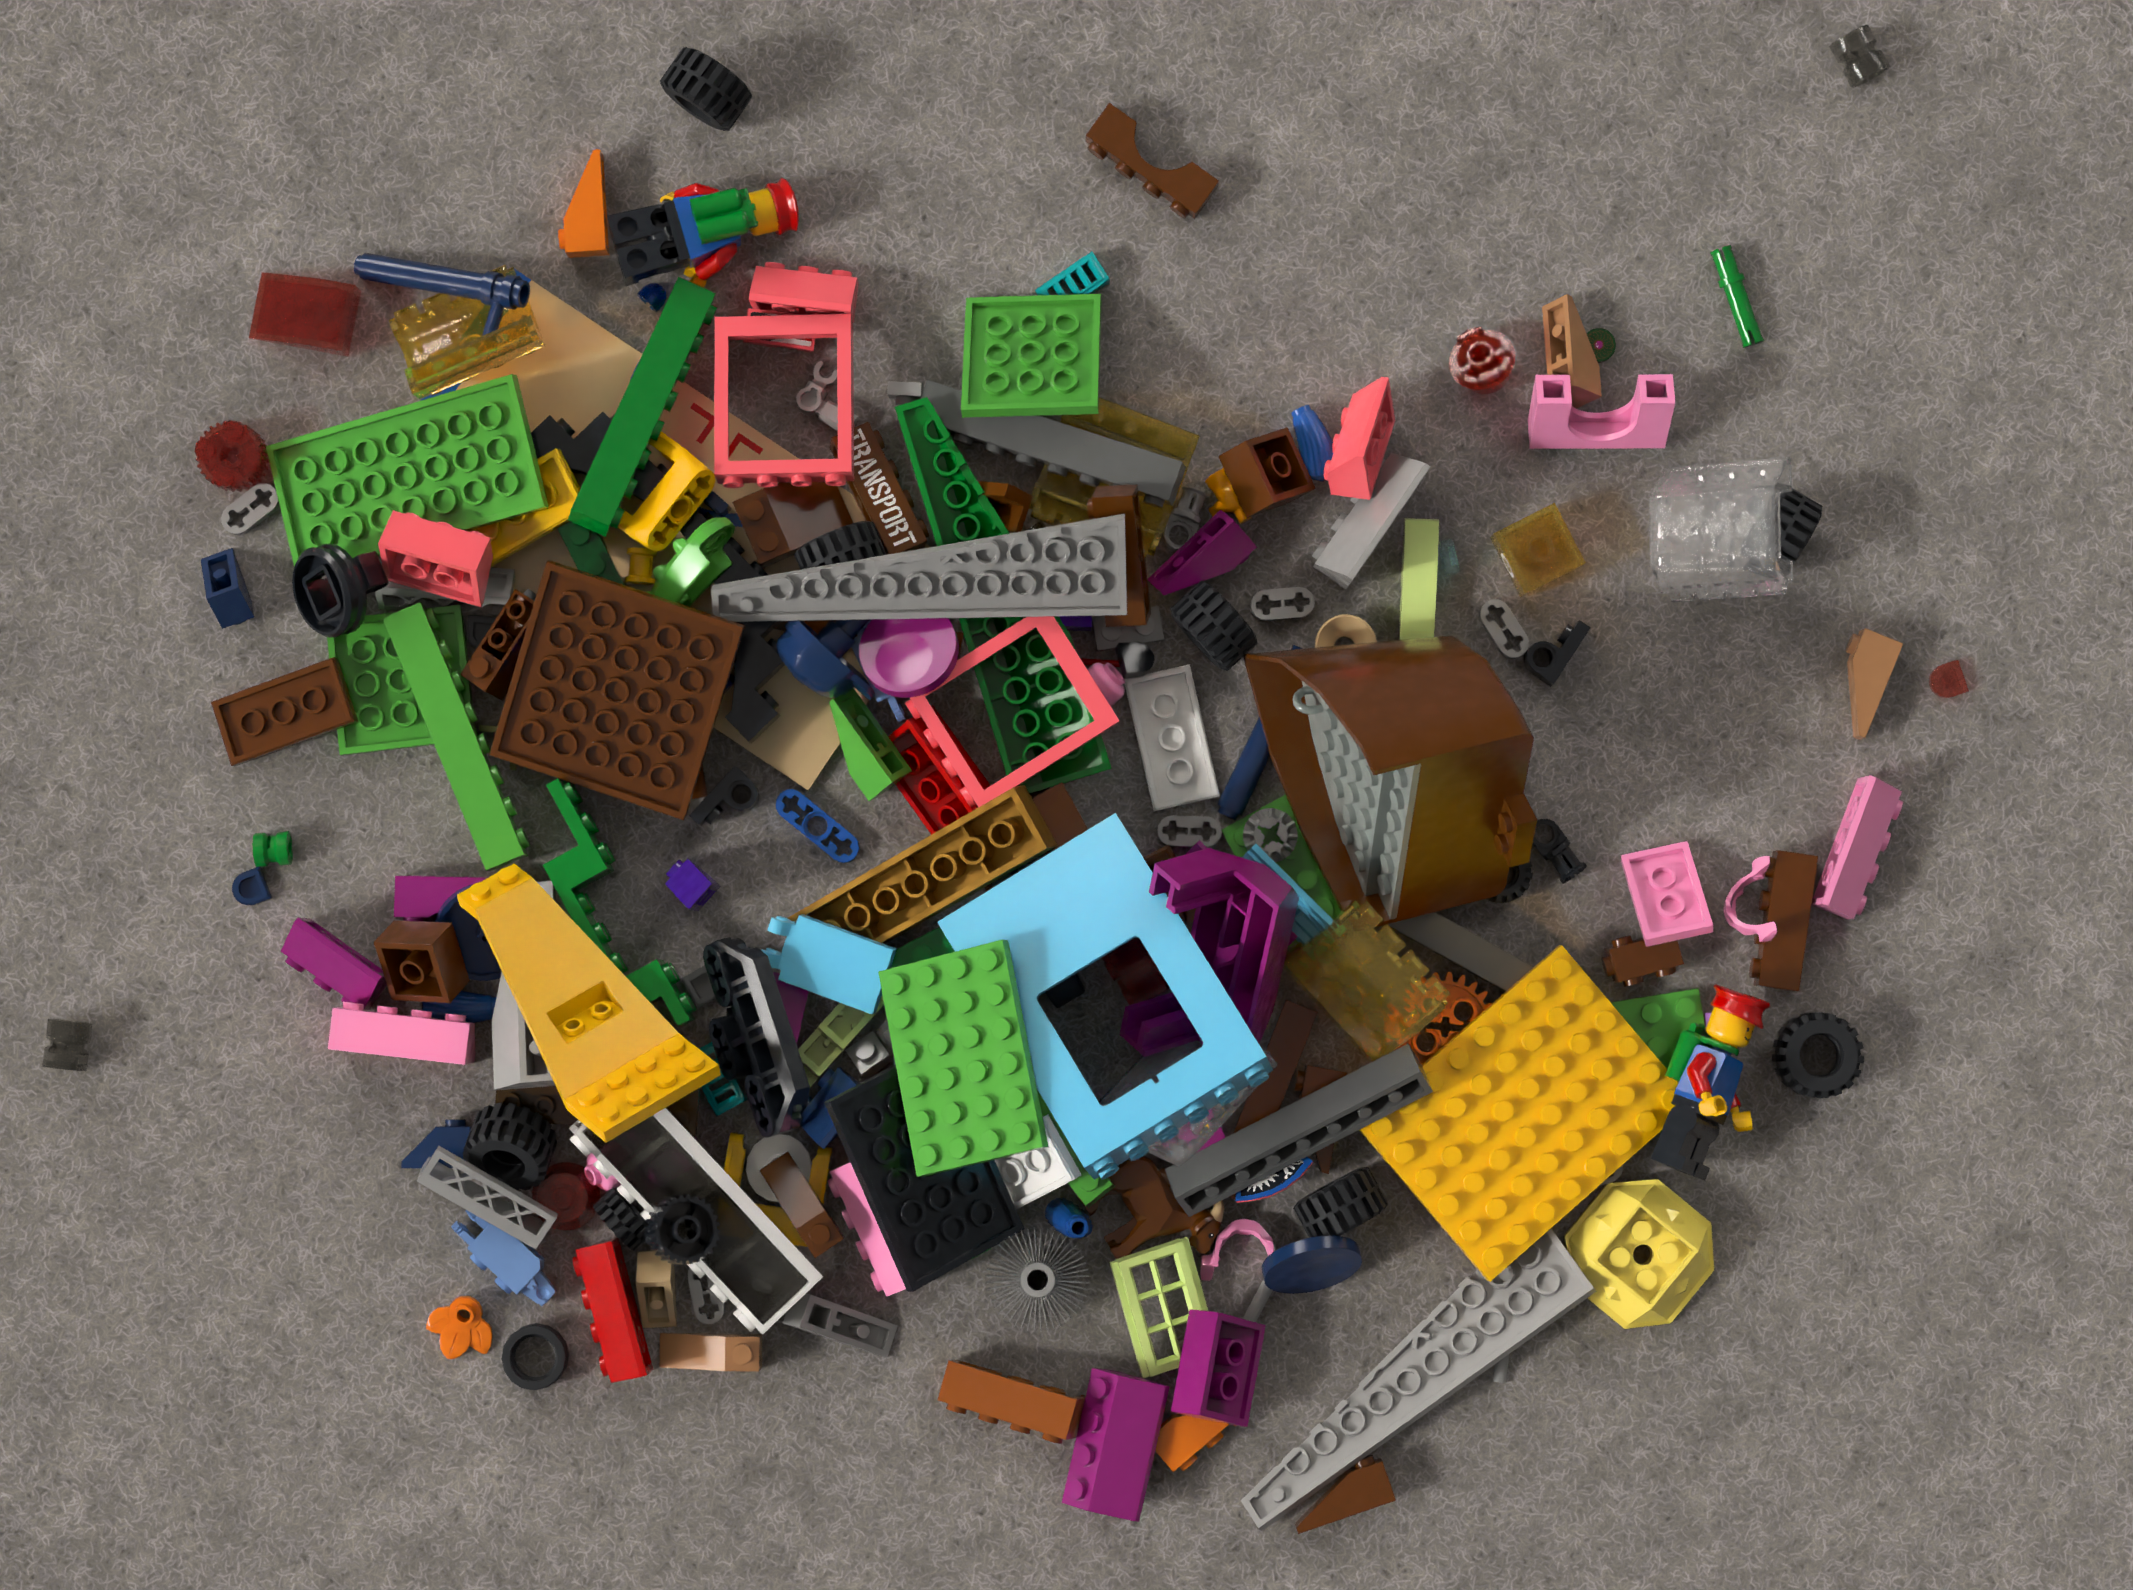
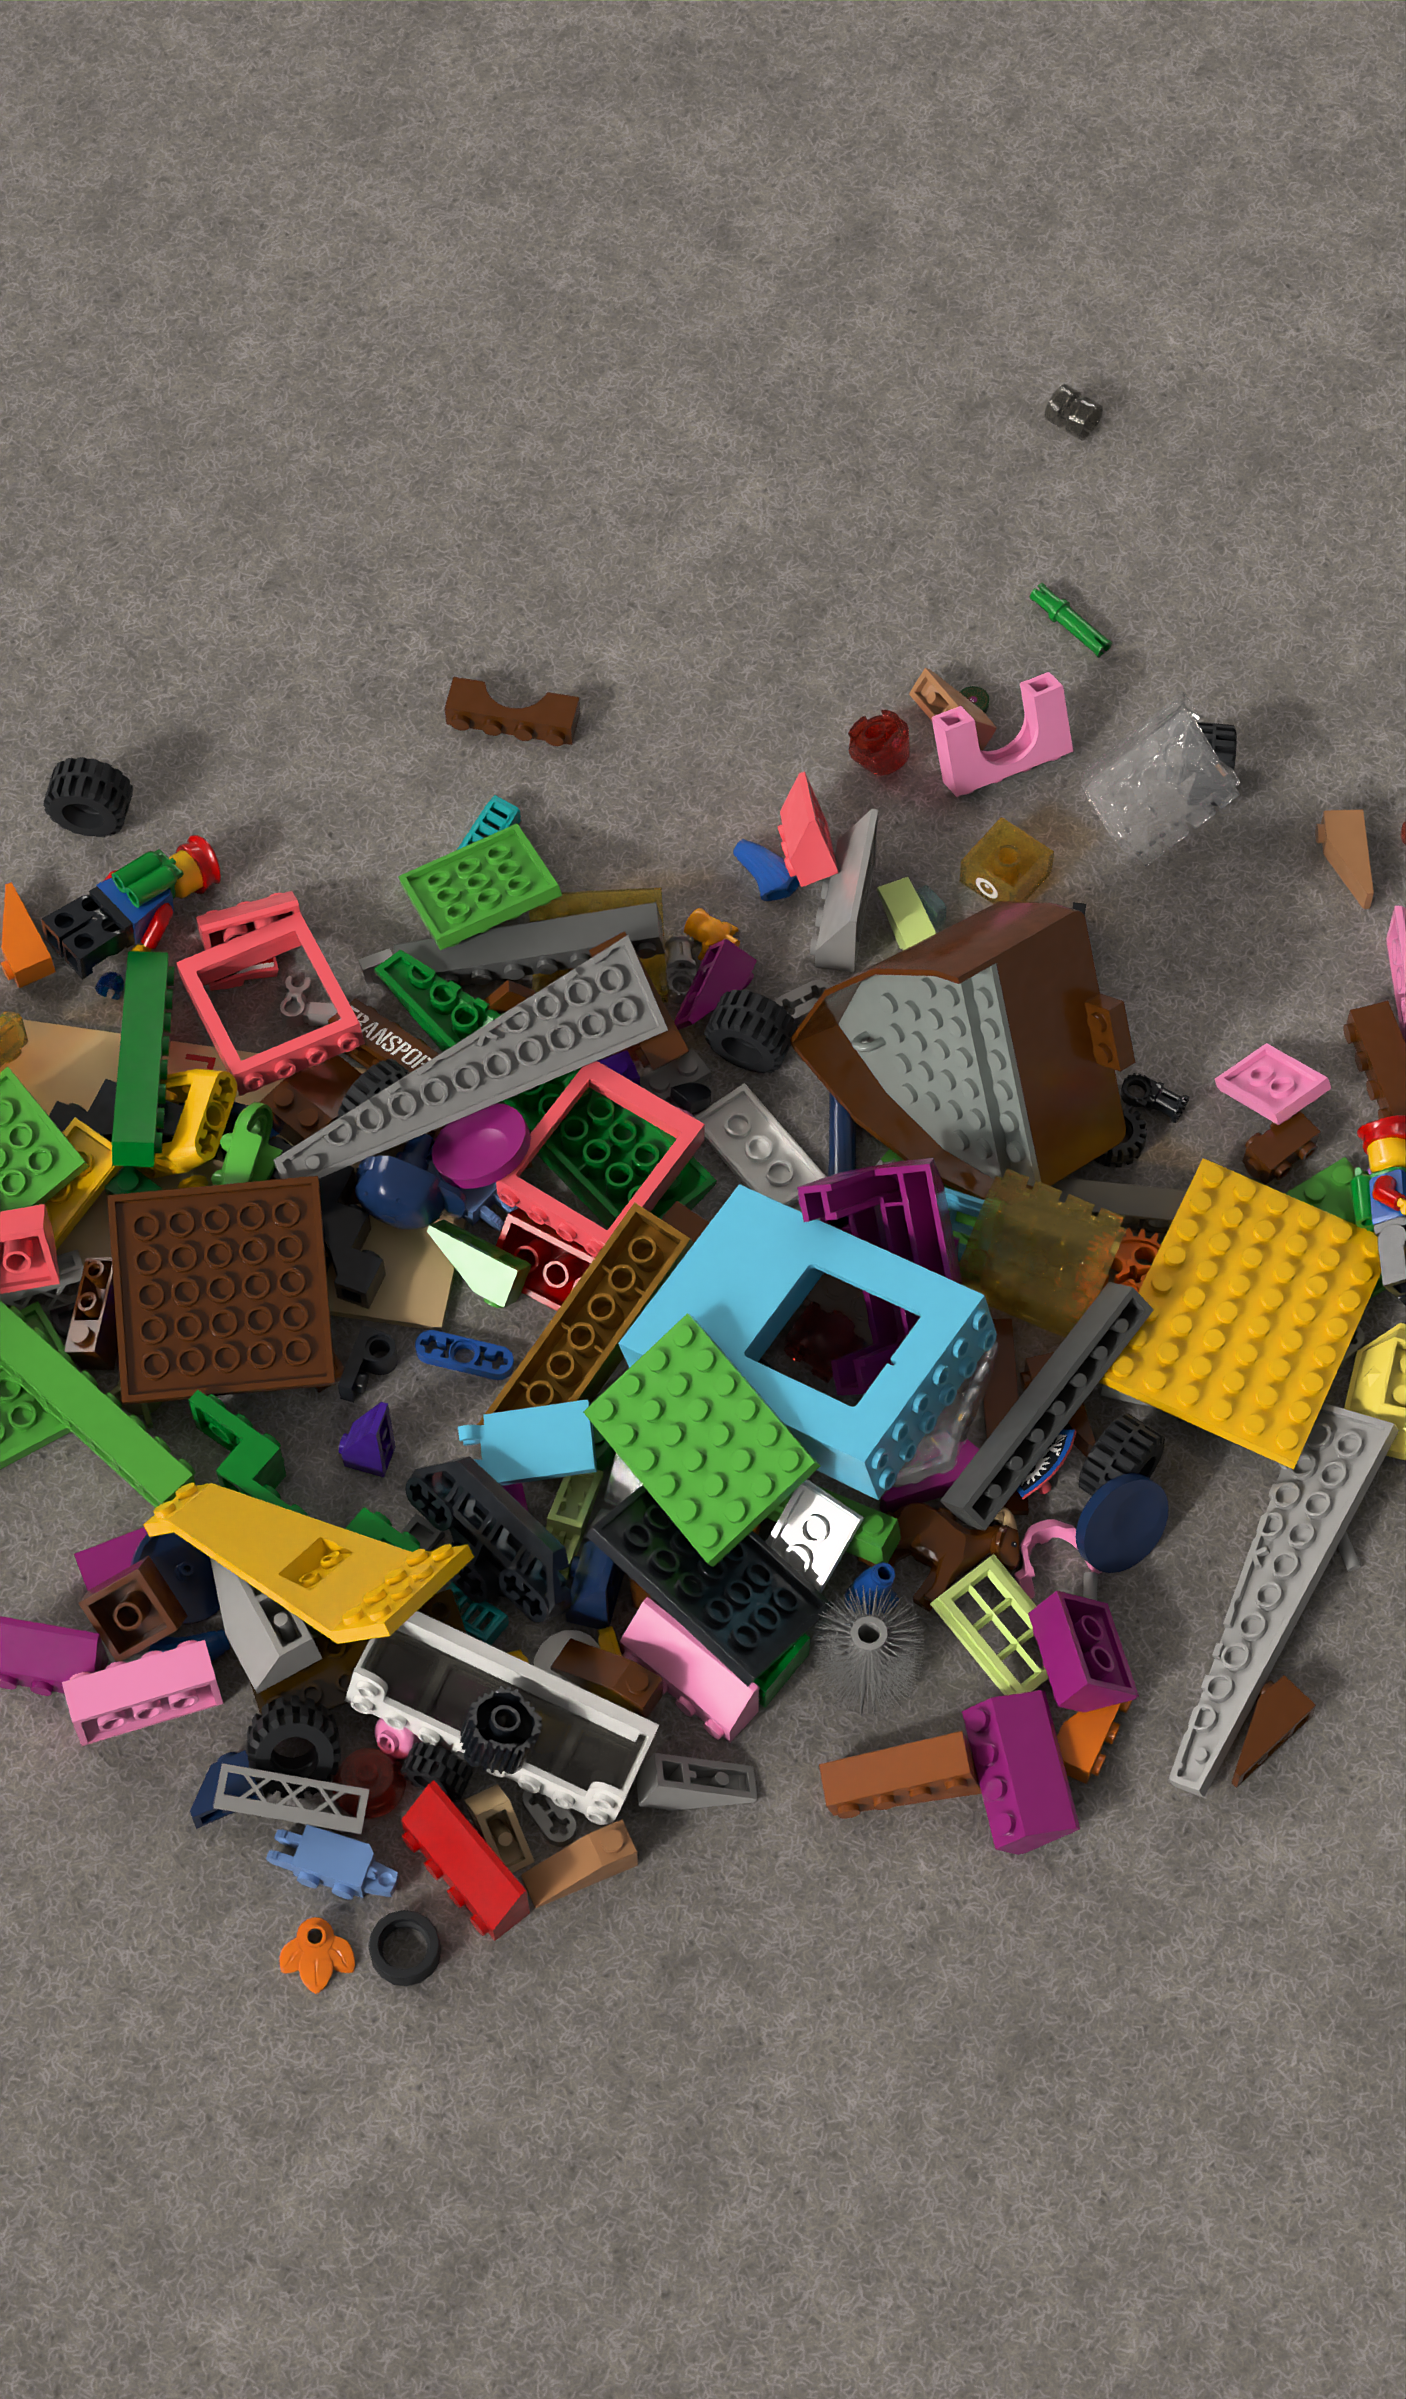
camera: 25 degrees left, 25 degrees down
reddish brown brick [1218,427,1316,518] -> none
bright pink helmet [1724,856,1777,942] -> none

